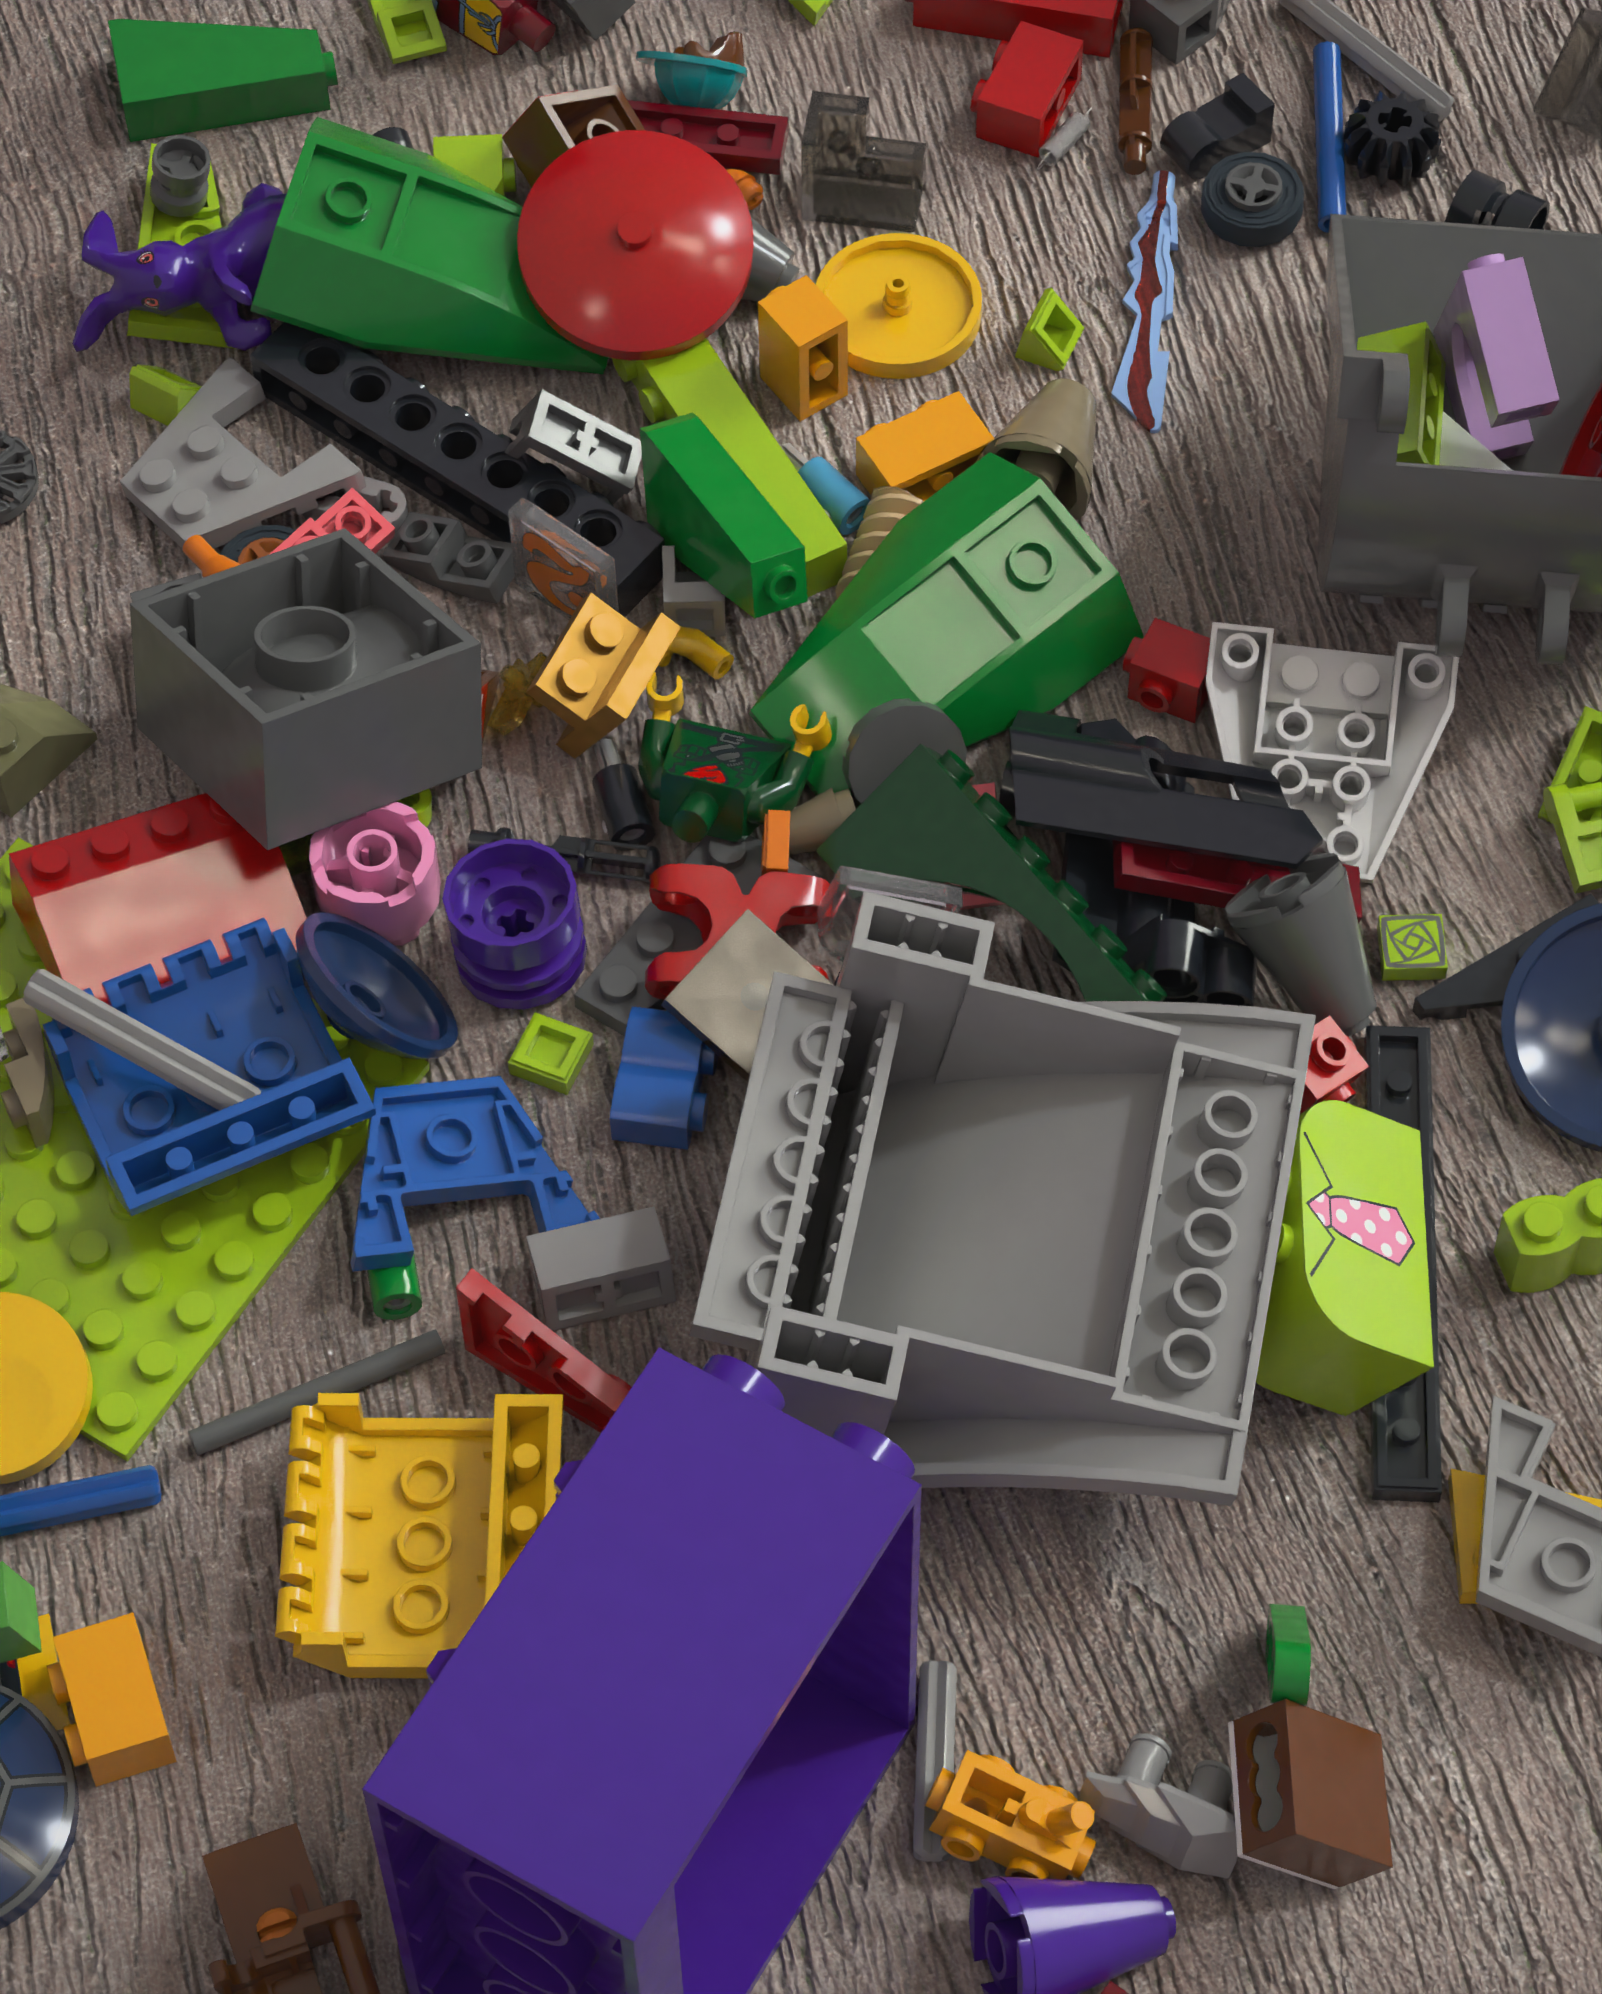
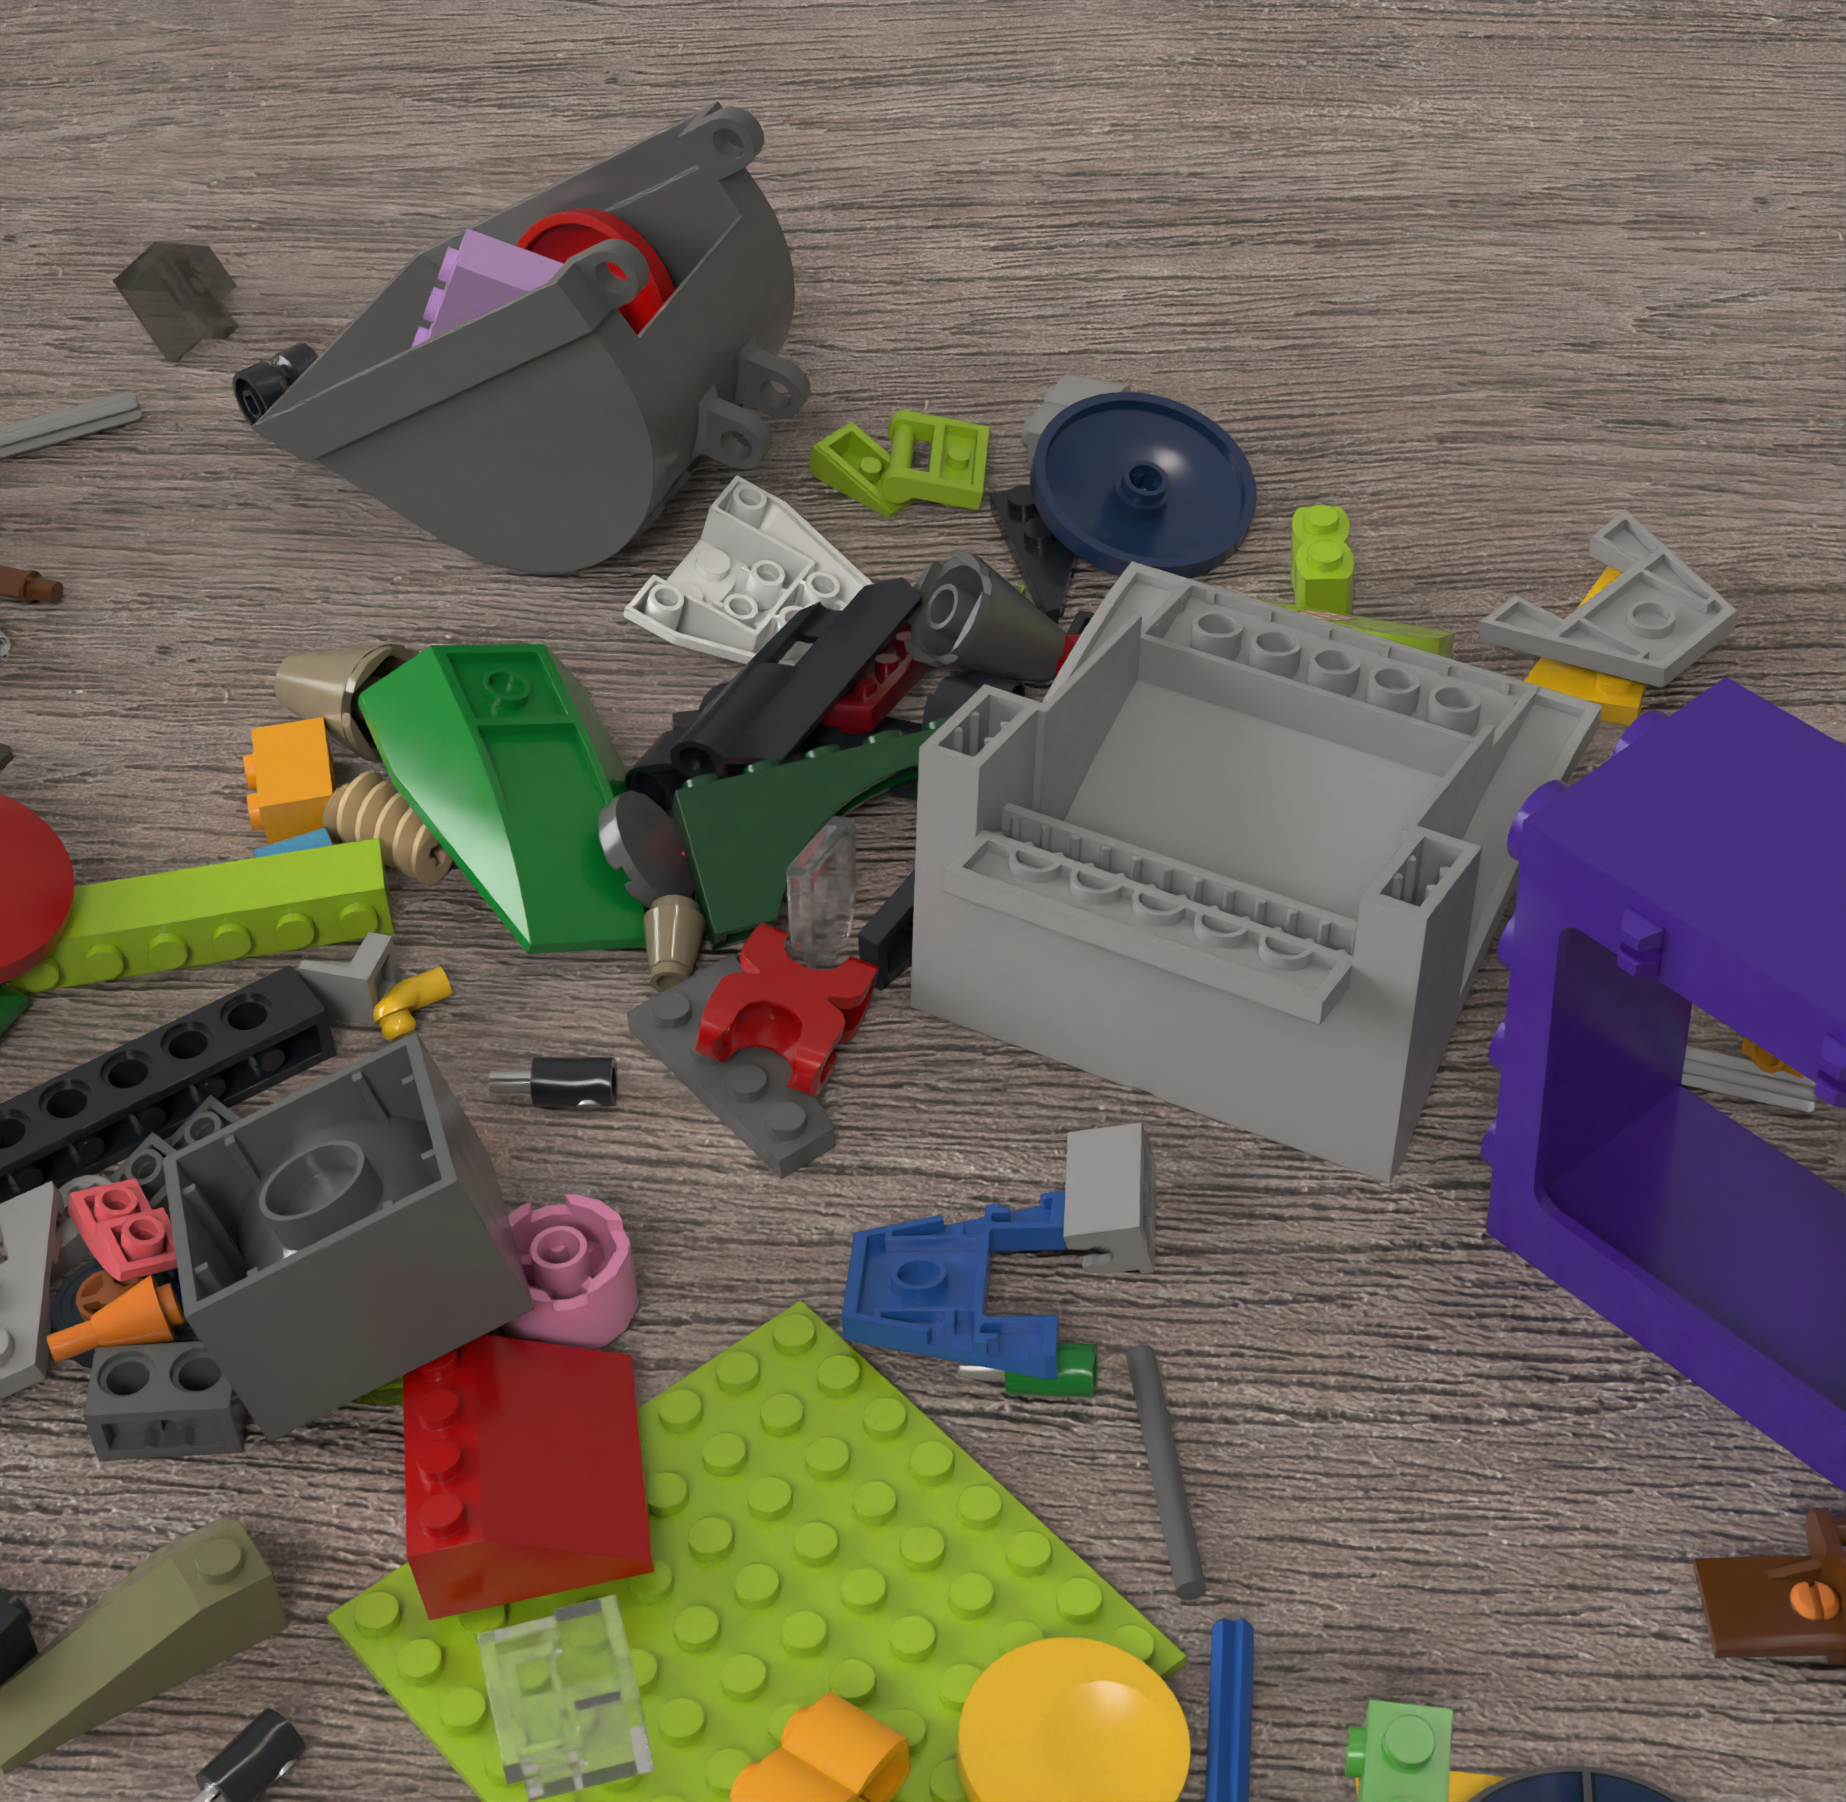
camera: 70 degrees left, 15 degrees down
dark tan slope [0,998,54,1148] -> none
light grey axle [23,969,261,1110] -> none
blue slope [43,917,376,1216] -> none
light orange brick [46,1613,177,1787] -> none
yellow slope [275,1393,563,1679] -> none
dark blue dish [296,912,458,1059] -> none
dark purple wheel [442,839,587,1010] -> none
red wing [456,1268,632,1433] -> none
black piece [468,827,661,883] -> none
hinge [505,389,642,505] -> none
clear tile [508,498,618,620] -> none
lime tile [508,1012,594,1095] -> none
bracket [526,593,681,759] -> none
blue brick [610,1006,718,1150] -> none
dark green torso [638,672,832,843] -> none
green slope [639,412,808,619] -> none
tile [661,909,833,1082] -> none
light orange brick [758,275,848,422] -> none
orange tile [761,810,790,876] -> none
yellow piece [816,233,982,379] -> none
lime slope [1015,288,1084,371] -> none
light blue sword [1111,170,1178,433] -> none
red brick [1122,618,1211,724] -> none
black leg [1160,73,1275,179] -> none
black wheel [1201,152,1304,247] -> none
blue piece [1313,41,1347,233] -> none
black gear [1343,90,1441,188] -> none

